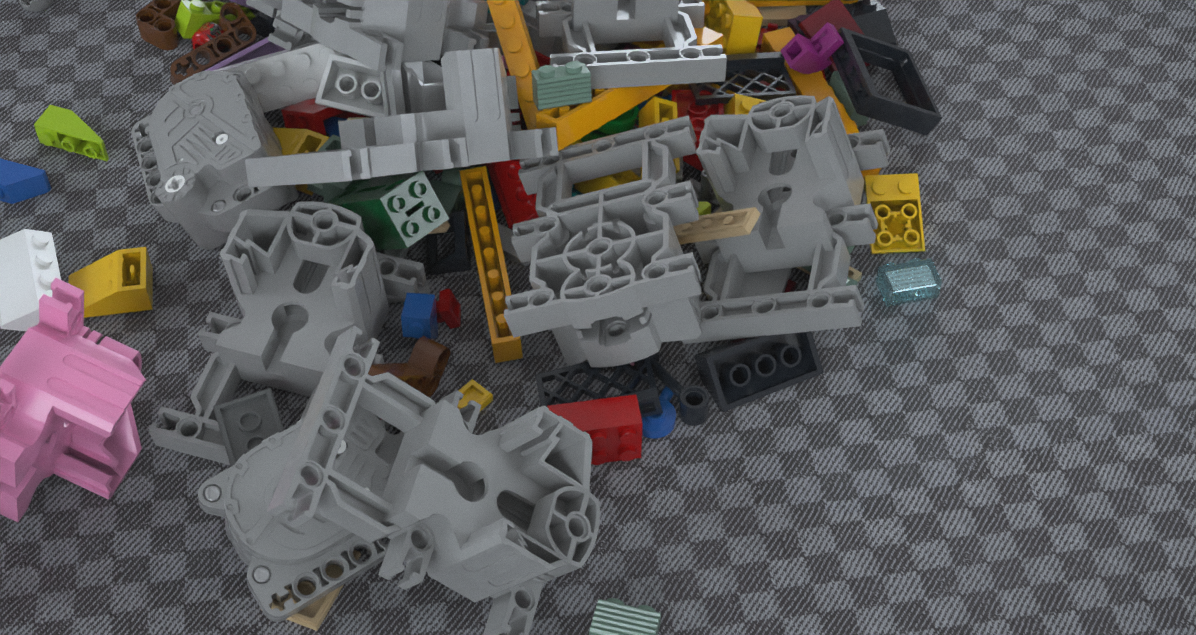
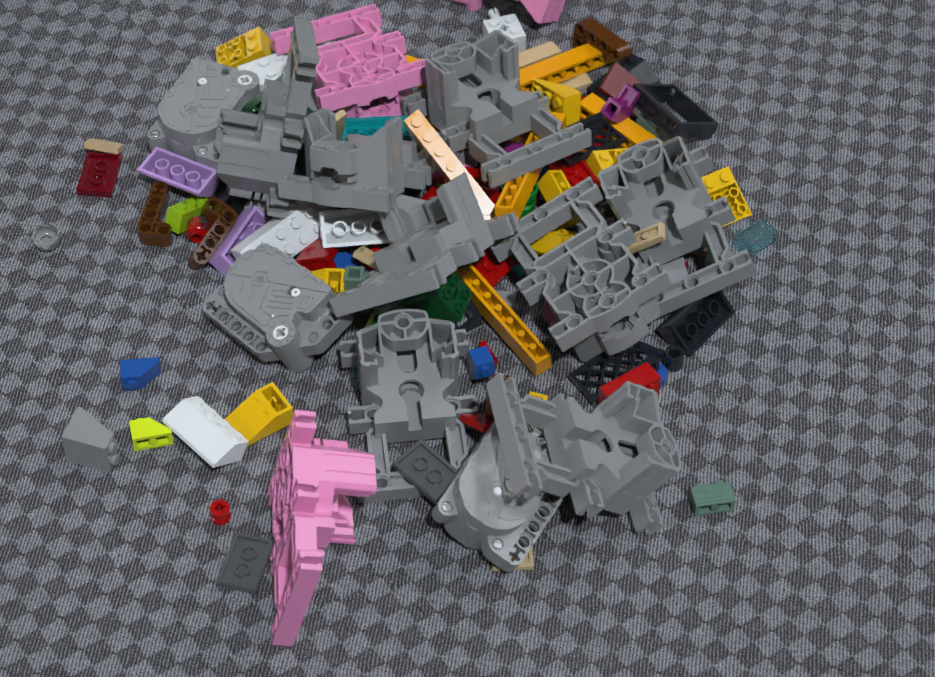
camera: 25 degrees left, 0 degrees up
lime slope [34,105,109,161] -> none
sand green brick [531,61,592,110] -> none

